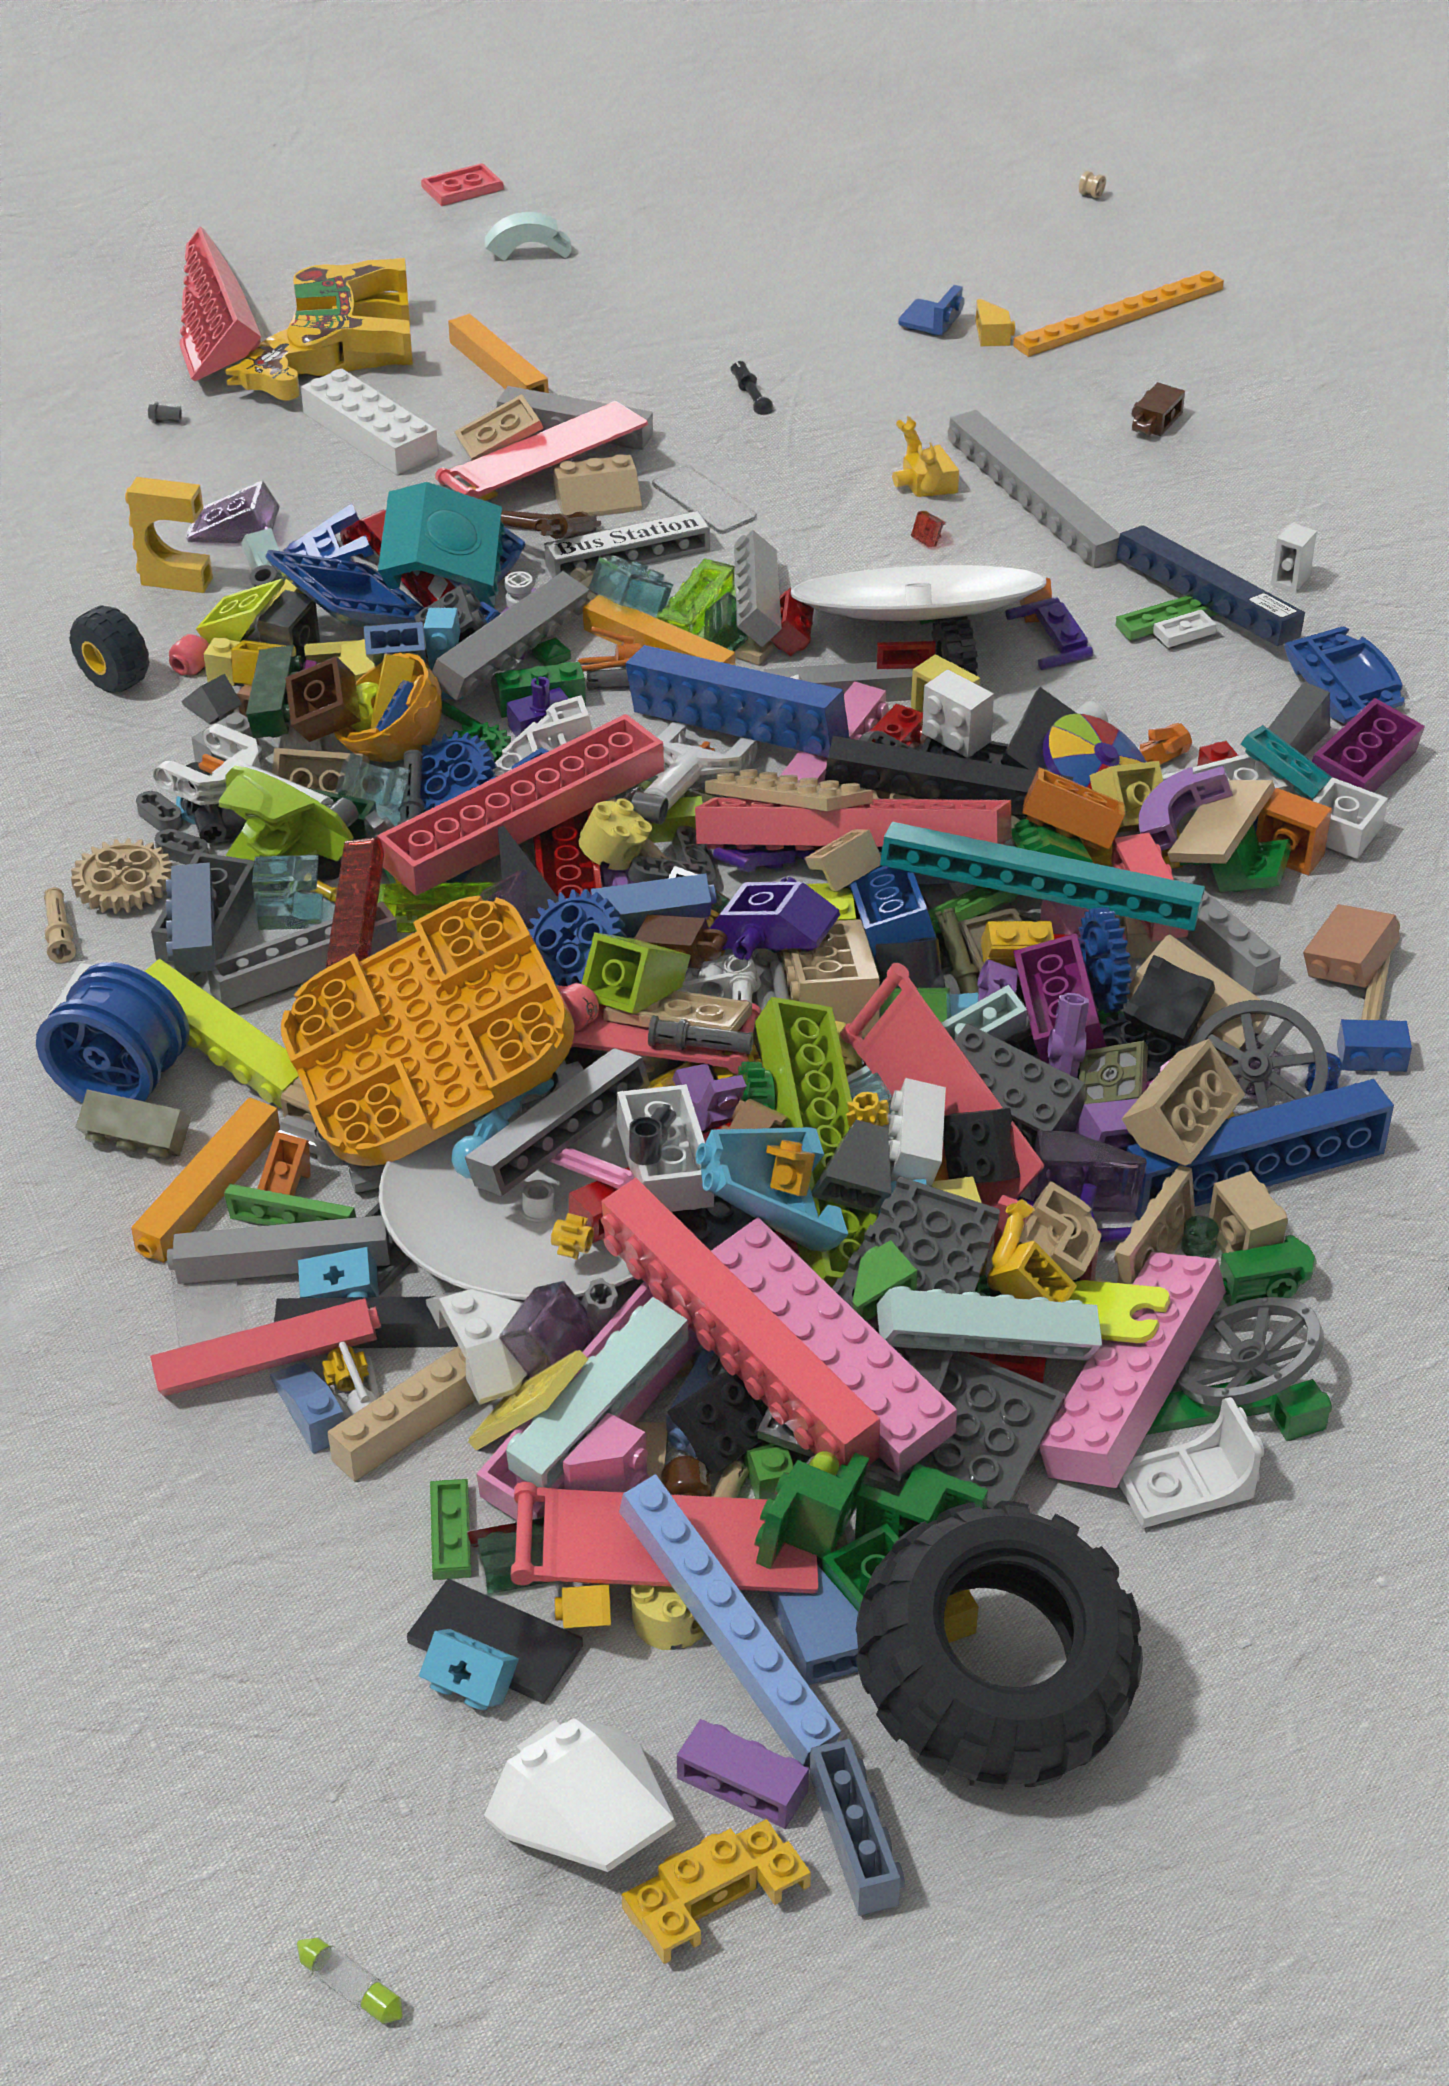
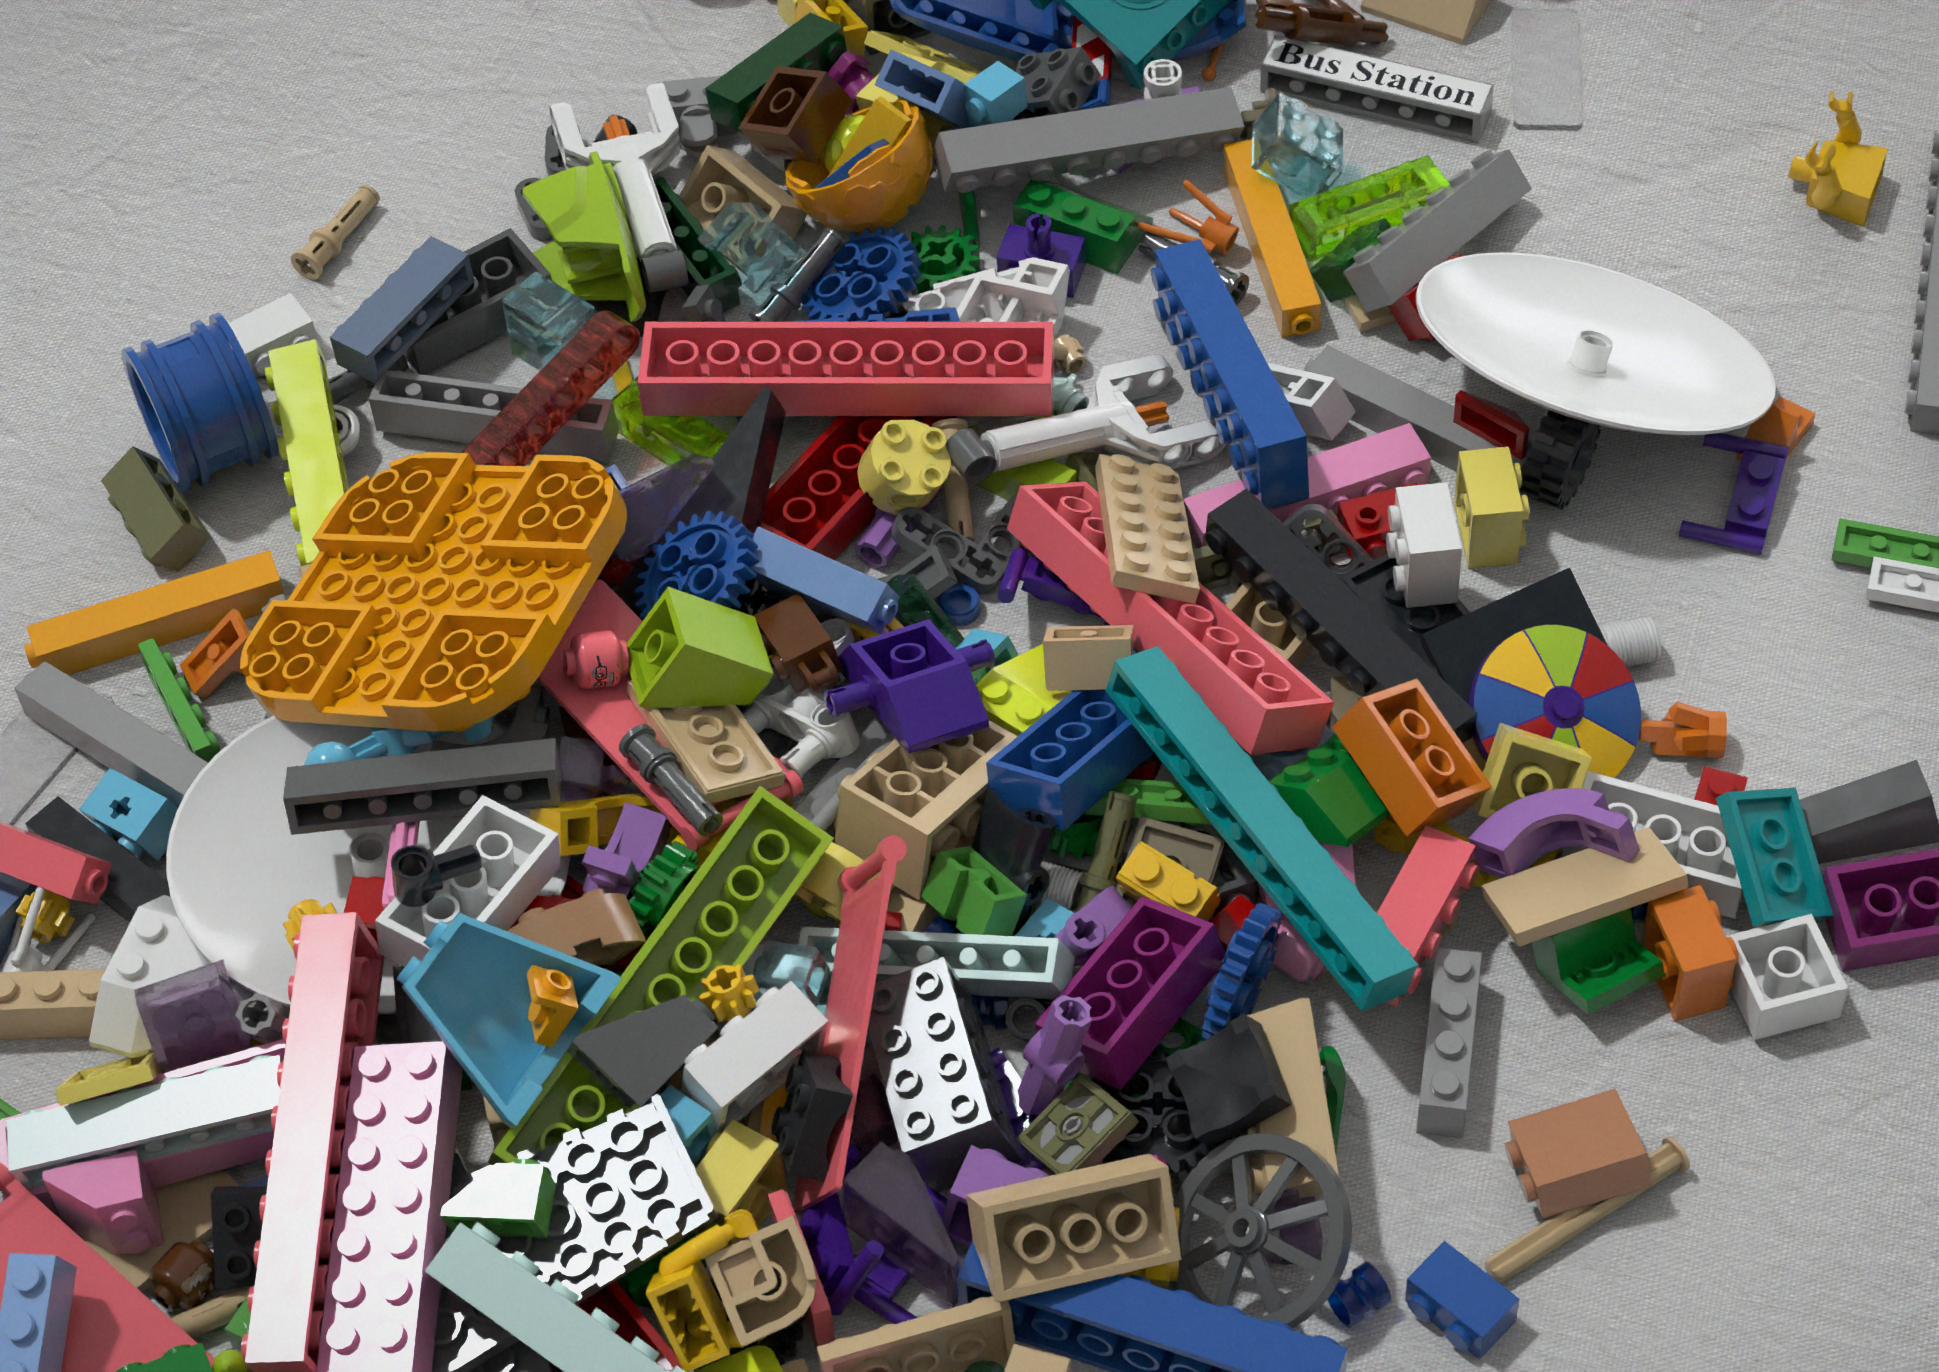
camera: 45 degrees right, 10 degrees up
tan gear [71,838,172,914] -> none
dark grey slope [181,674,242,724] -> none
green tile [532,637,571,666] -> none
clear red tile [911,511,946,547] -> none

